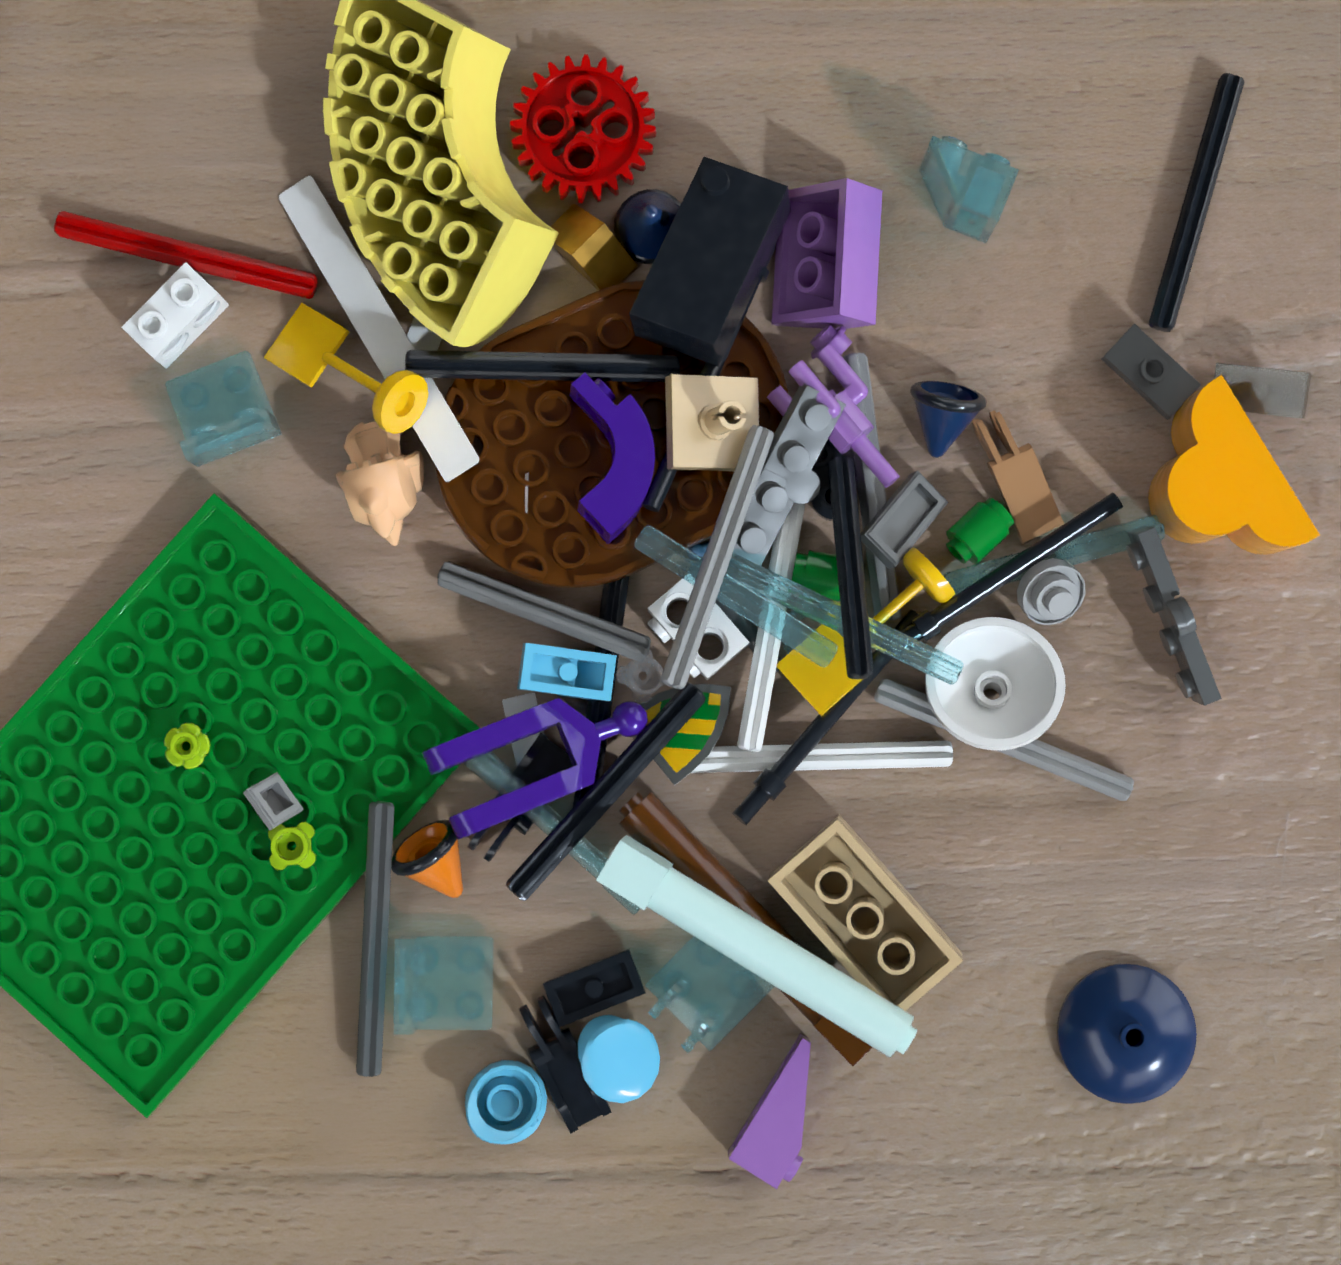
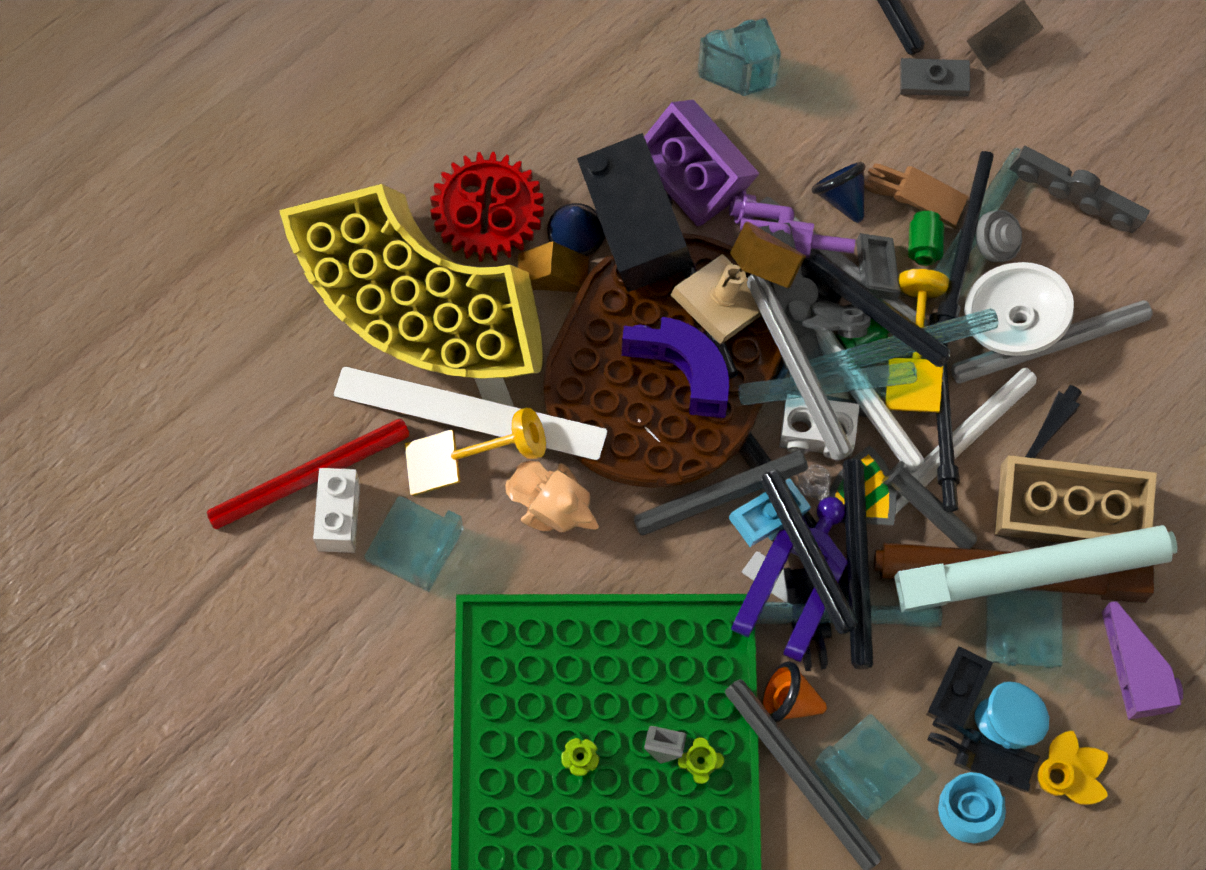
camera: 45 degrees left, 15 degrees down
black axle [405,350,680,383] -> none
light orange brick [1148,375,1320,555] -> none
none -> pearl gold slope [730,221,806,288]
none -> black axle [761,469,858,635]
none -> dark grey plate [802,301,871,338]
none -> dark grey axle [882,461,977,549]
none -> black piece [1025,385,1082,458]
none -> yellow plate [1037,731,1108,805]

